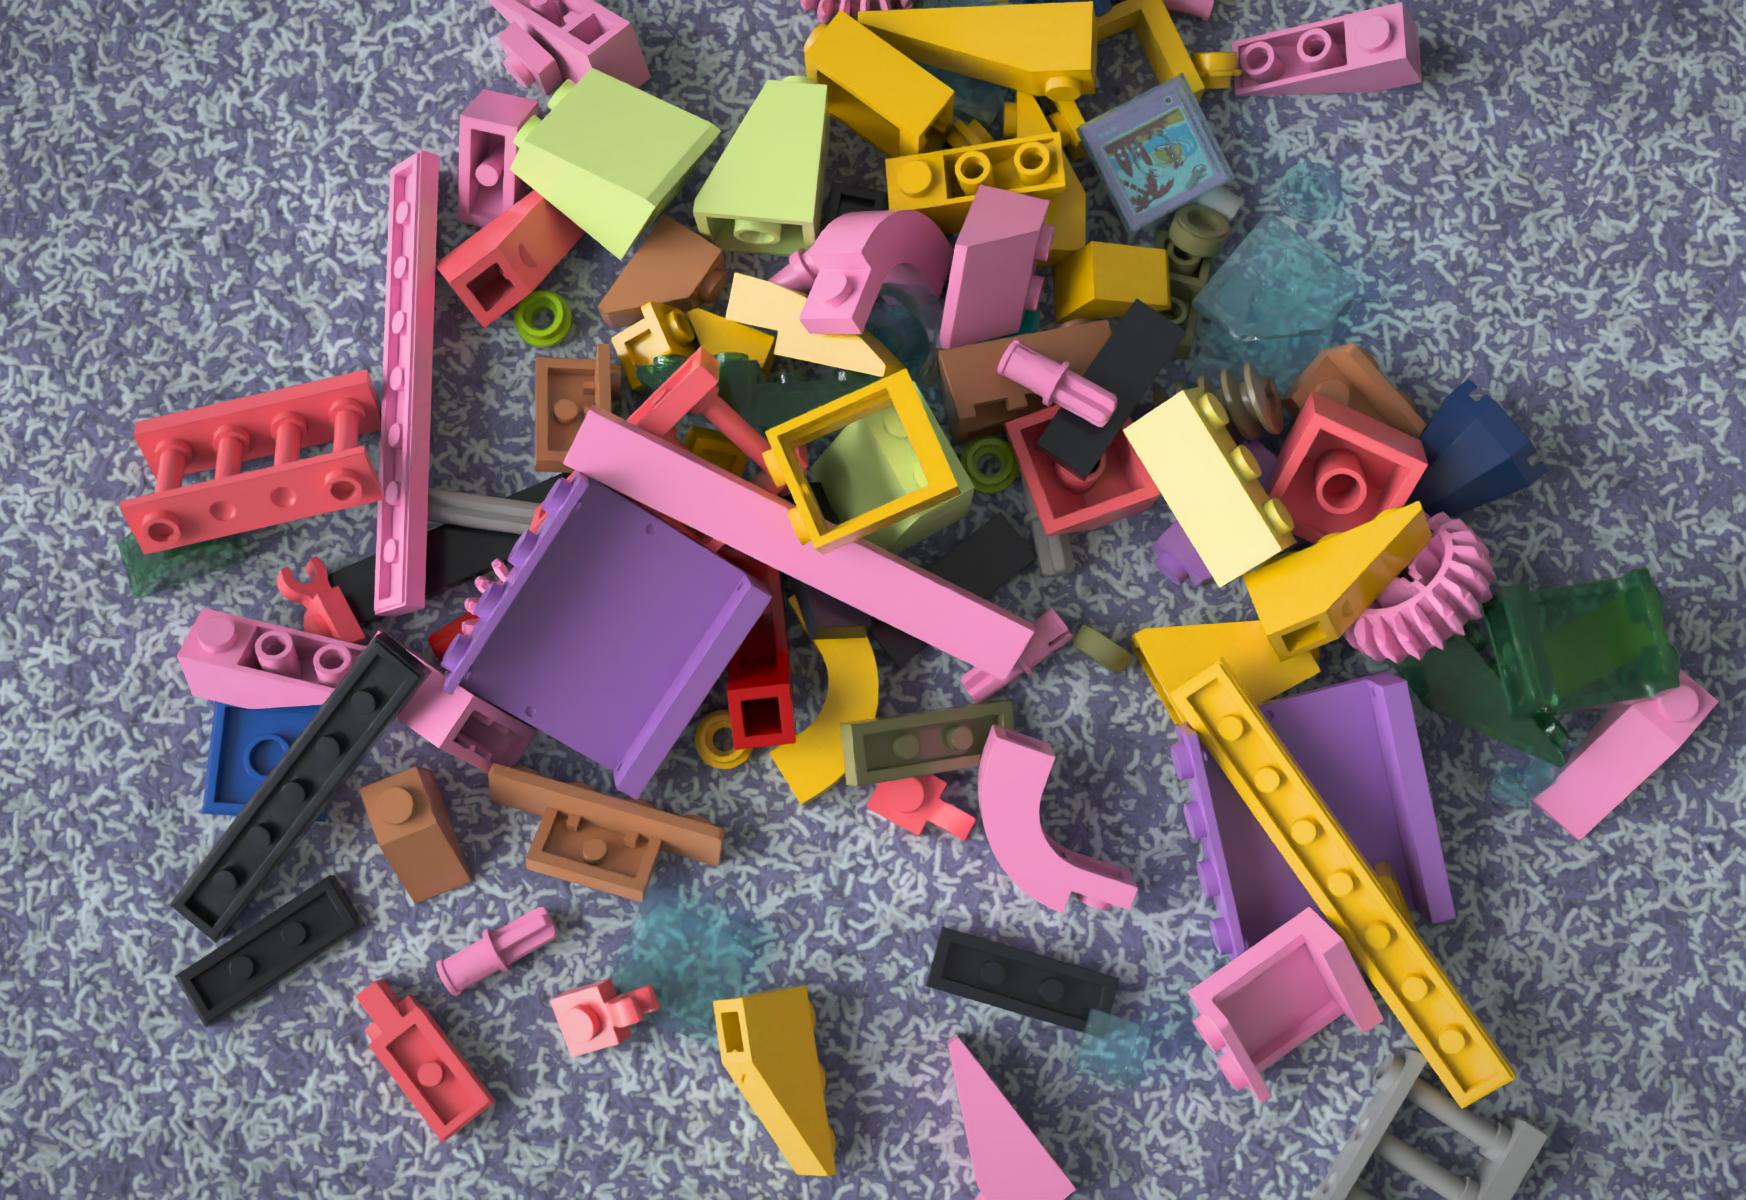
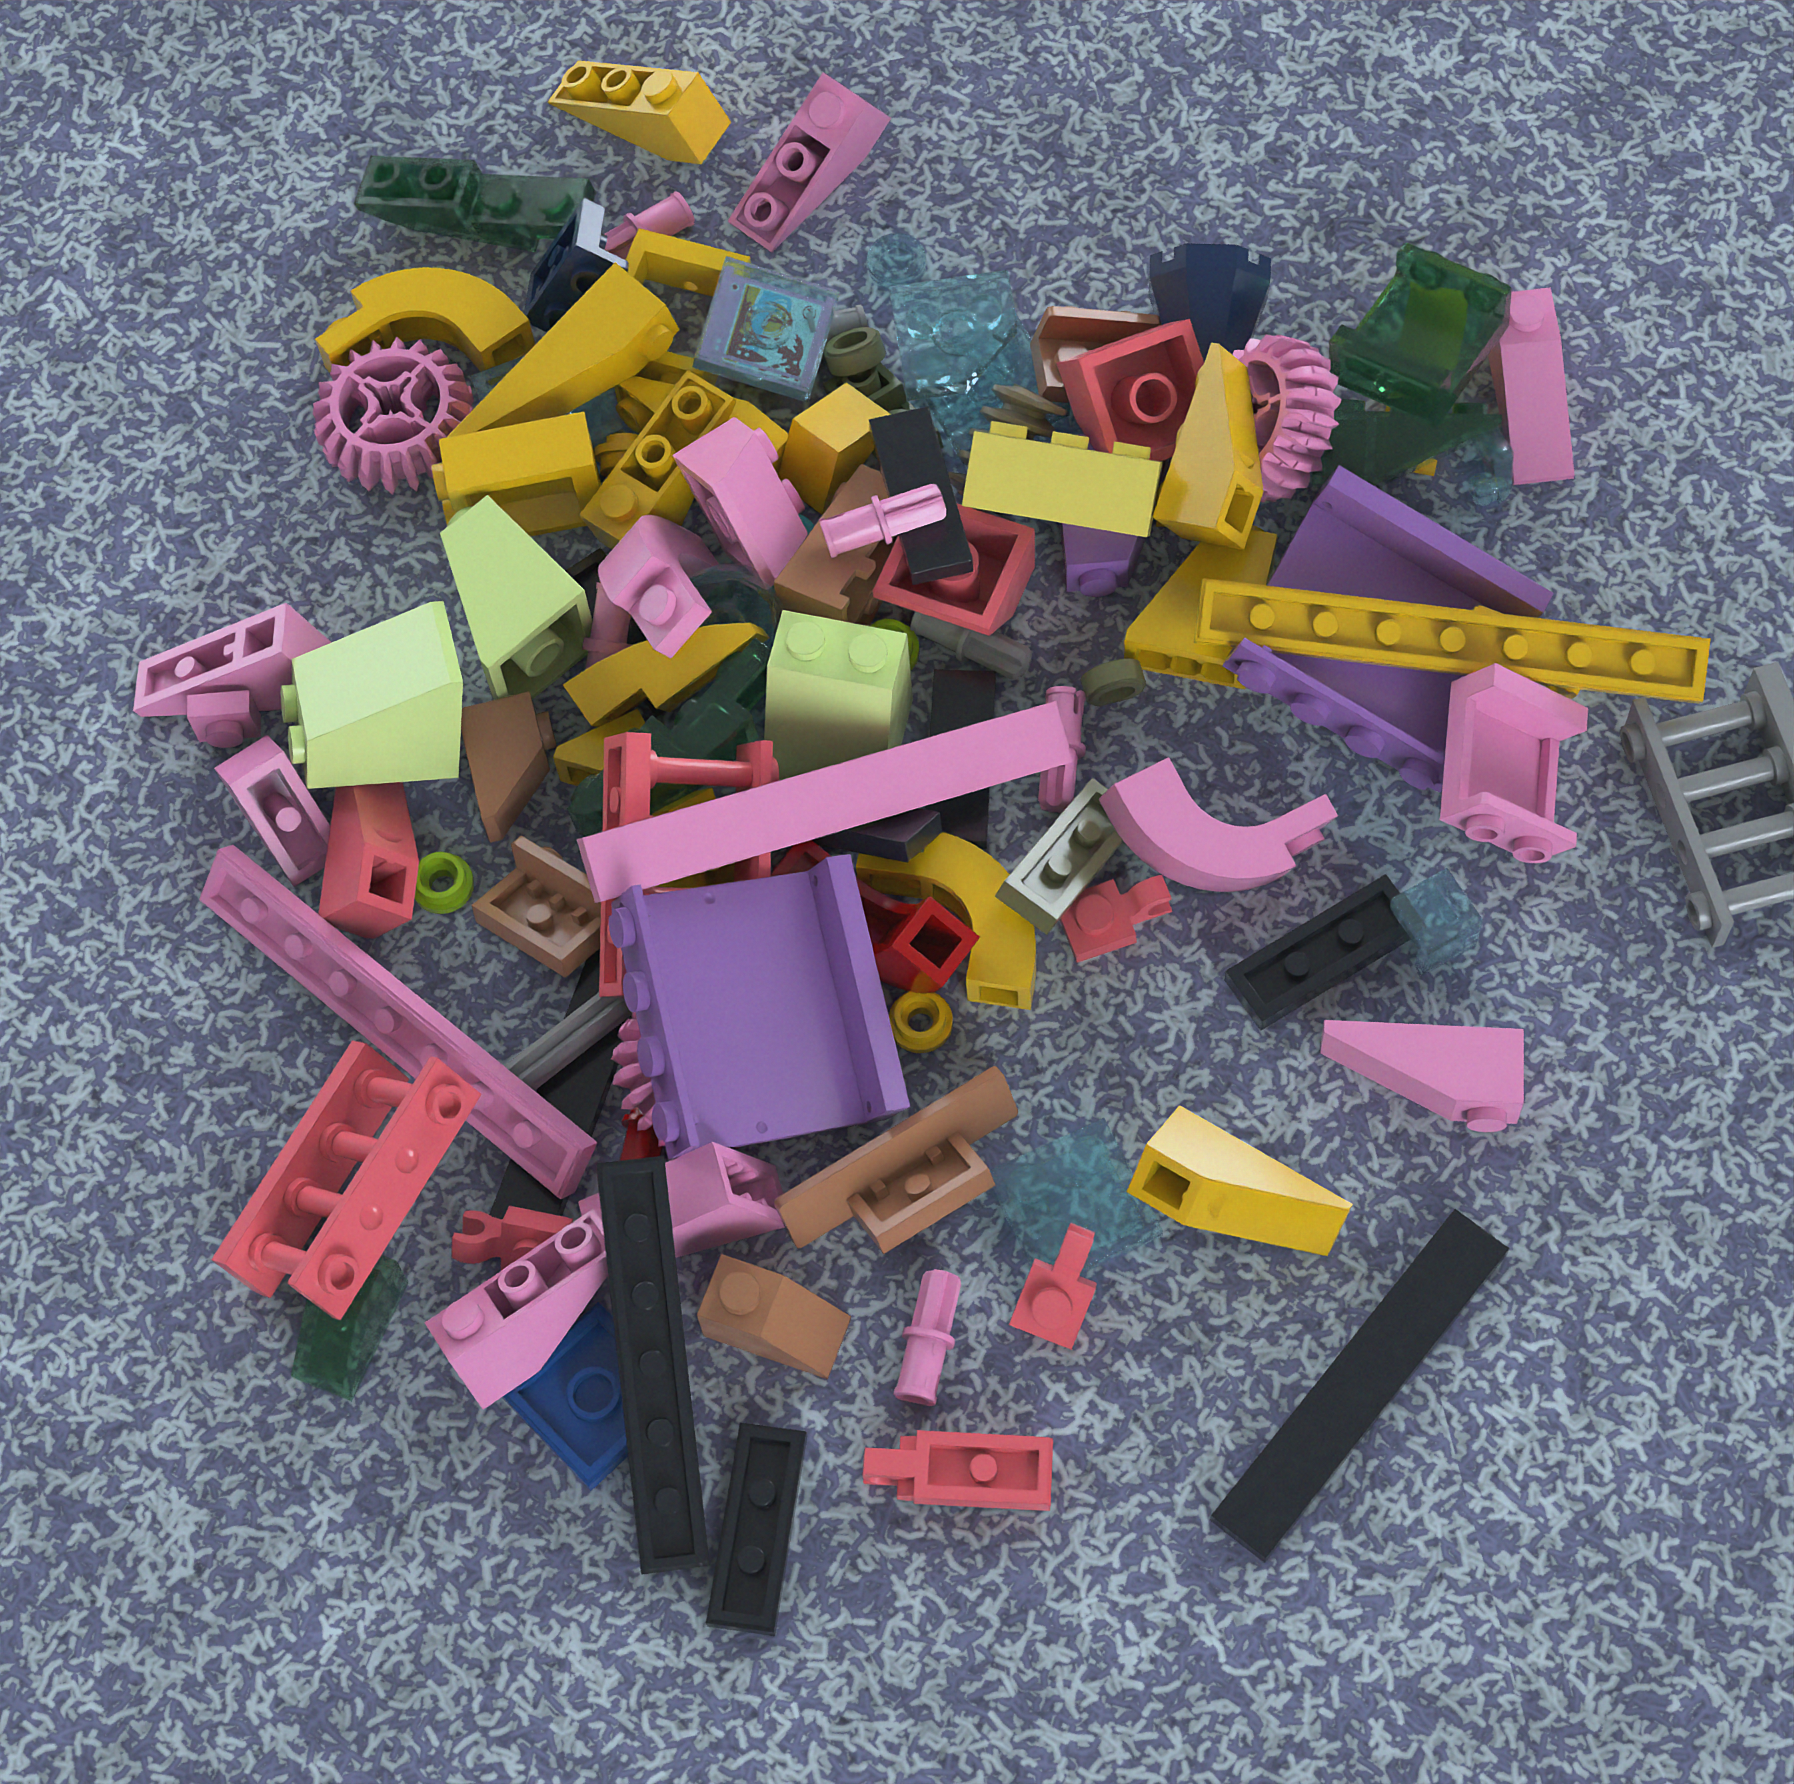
camera: 45 degrees left, 15 degrees down
yellow bracket [611,301,696,392] -> none
yellow window [762,369,961,555] -> none
yellow plate [1191,52,1243,89] -> none

